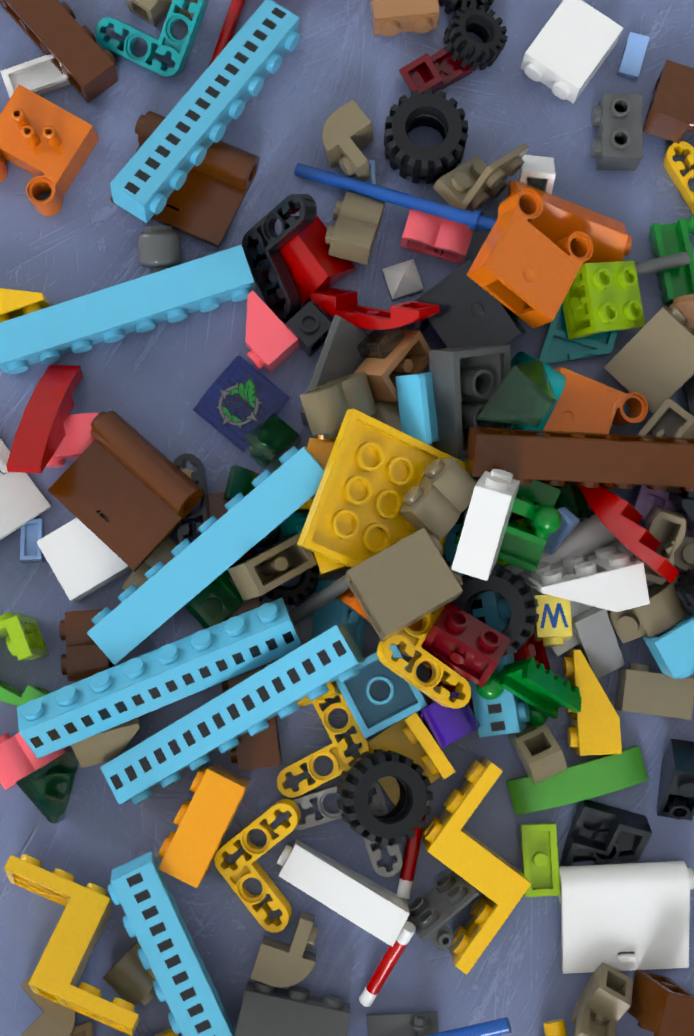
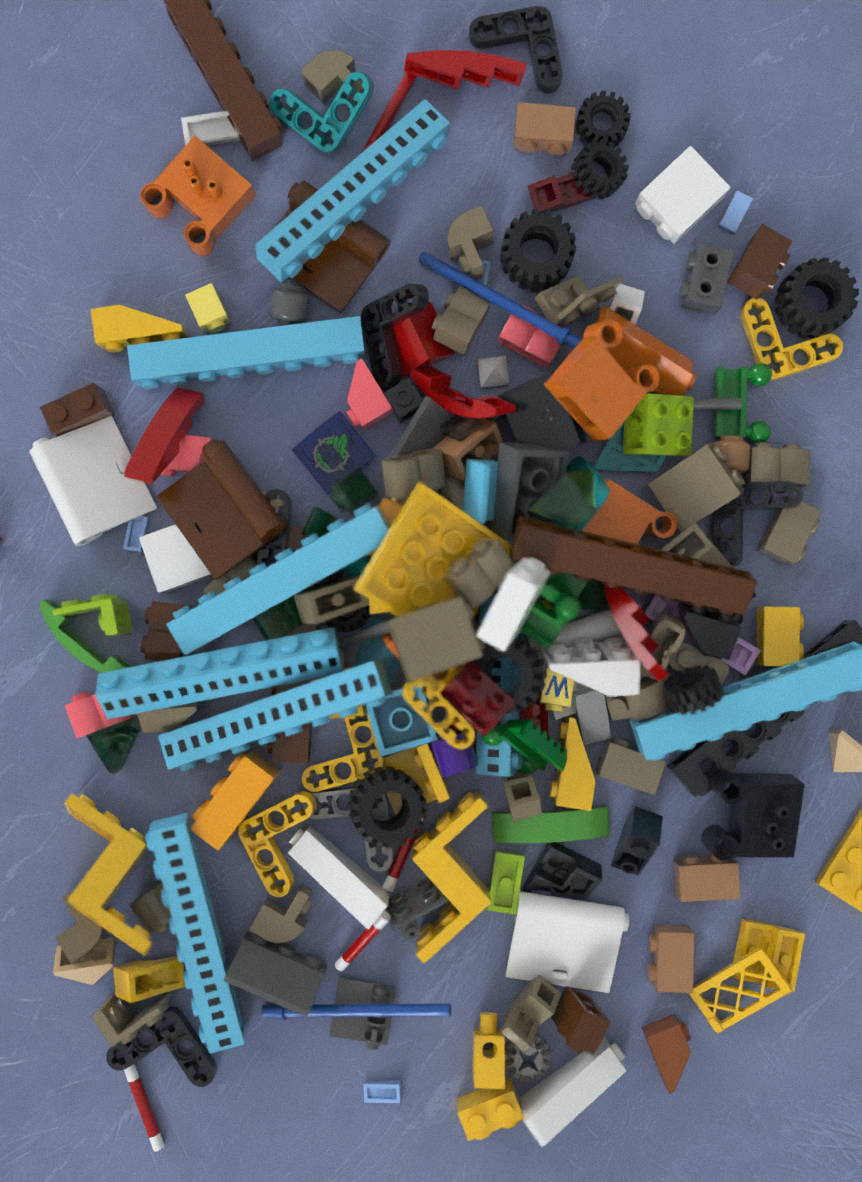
camera: 15 degrees right, 5 degrees up
light blue piece [544,507,580,555] -> none
none -> light yellow brick [185,283,231,334]

